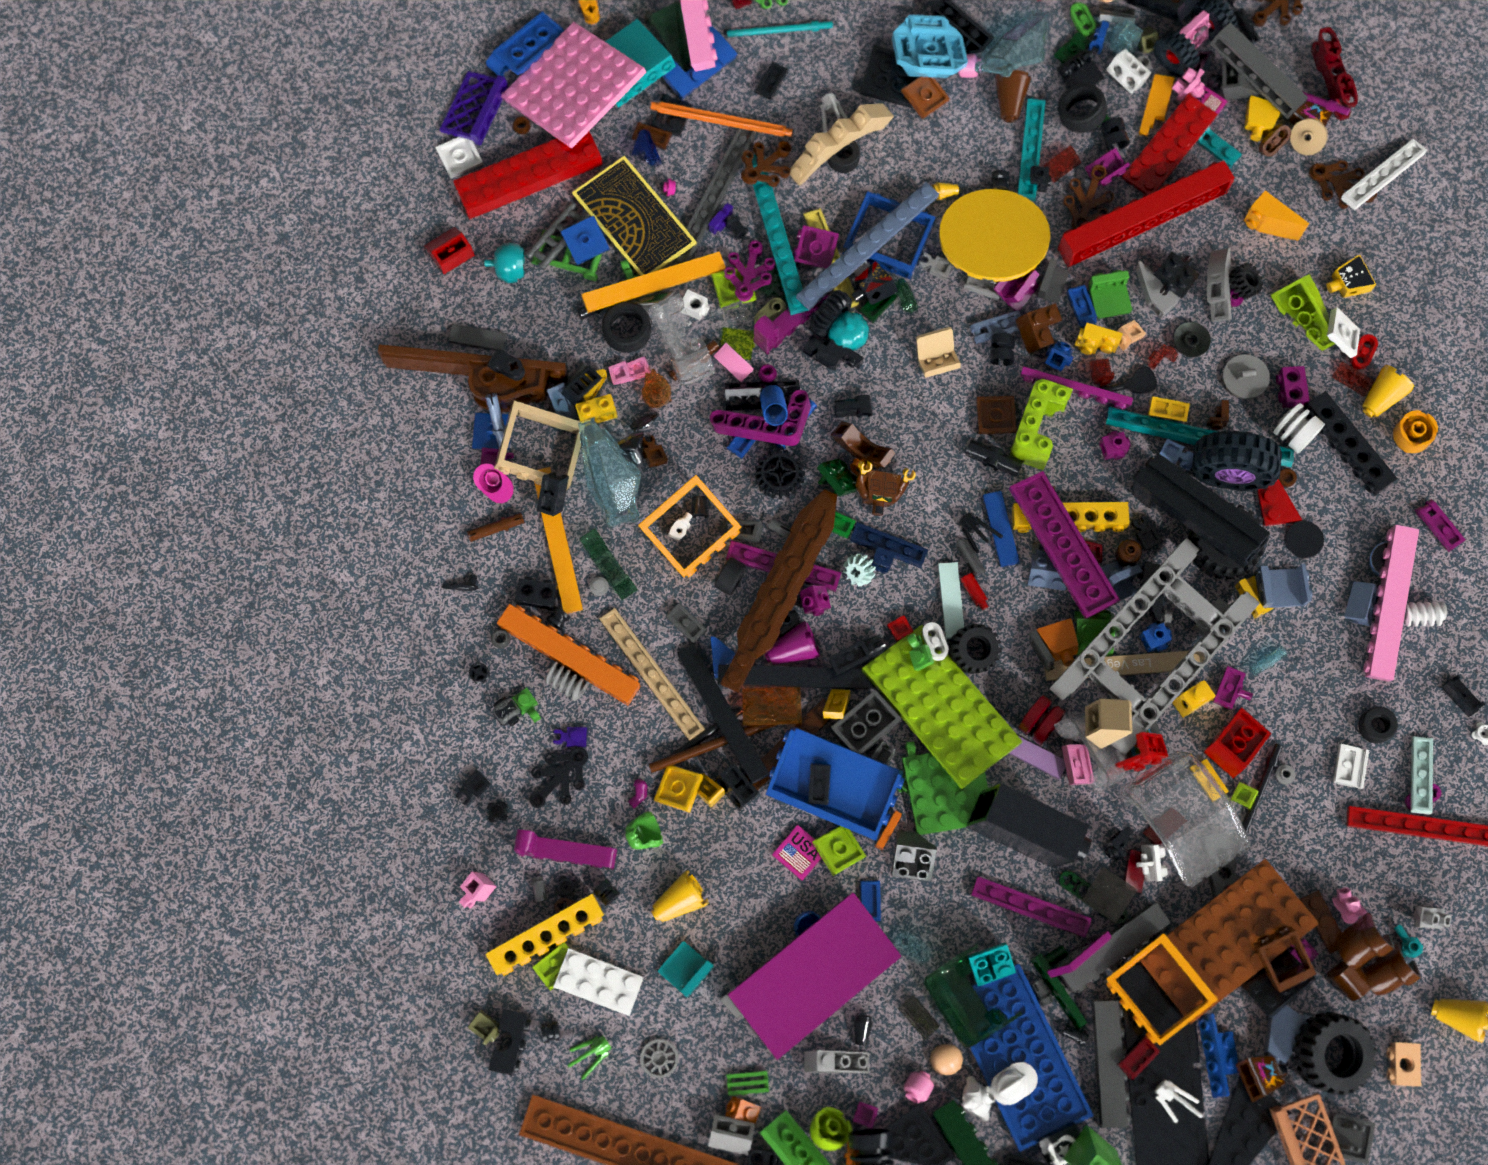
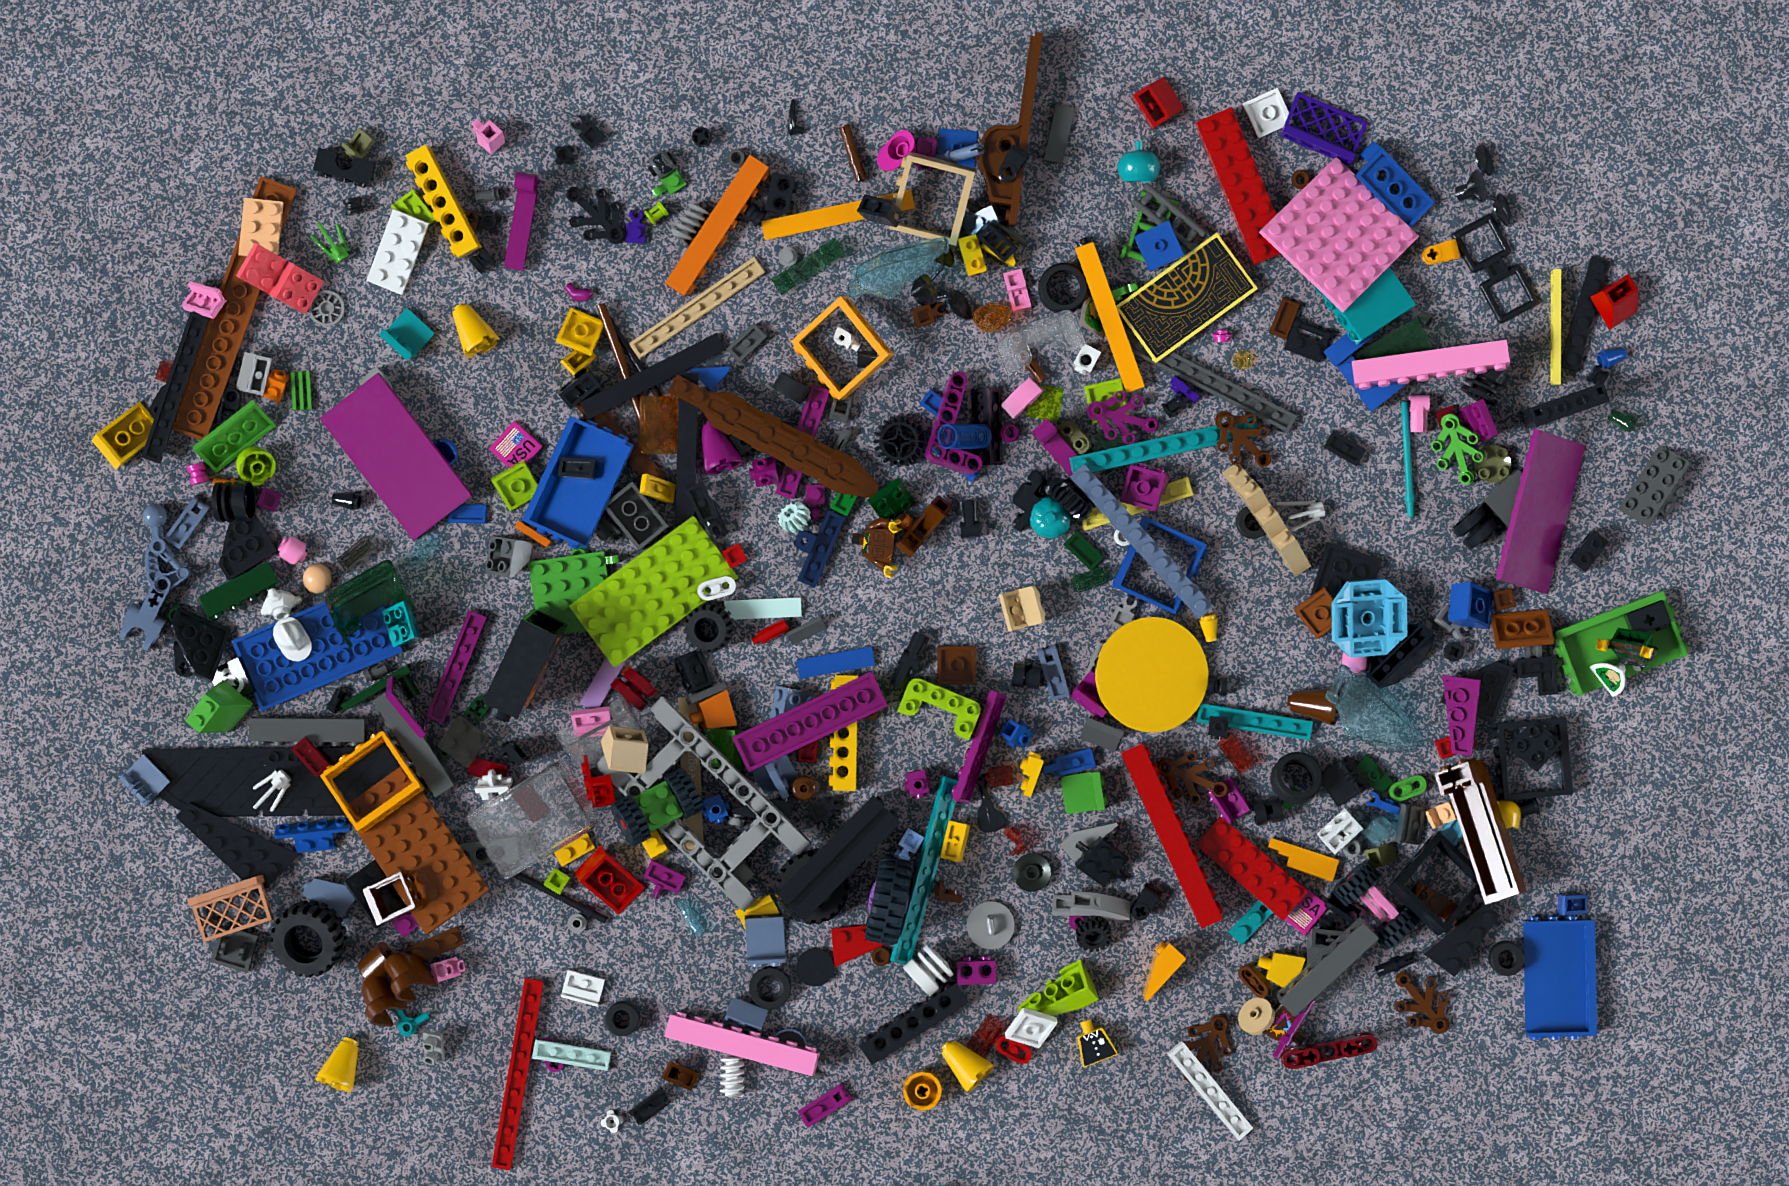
camera: 85 degrees right, 15 degrees up
bright green hair [625,811,664,849] -> none
clear blue slope [632,129,663,167] -> none
orange piece [651,101,793,137] -> none
light grey slope [804,1050,869,1073] -> none
black torso [850,261,898,305] -> none
bright green plate [907,634,934,671] -> none
black plant [959,513,1003,553] -> none
reddish brown brick [1015,303,1062,354] -> none
light nougat bracket [1117,320,1146,351] -> none
bright pink hips [1172,67,1205,102] -> none
reddish brown torso [1236,1056,1288,1102] -> none
light nougat brick [1387,1042,1421,1086] -> none
none -> coral piece [236,243,324,315]
none -> light nougat plate [238,198,284,256]
none -> black plate [611,768,703,847]
none -> lime bush [644,201,669,226]
none -> reddish brown slope [661,1059,700,1091]
none -> black bracket [674,650,715,694]
none -> black tyre [749,966,791,1010]
none -> magenta plate [805,485,825,521]
none -> black piece [1131,883,1163,920]
none -> clear yellow tile [1232,351,1252,370]
none -> bright pink piece [1409,395,1430,432]

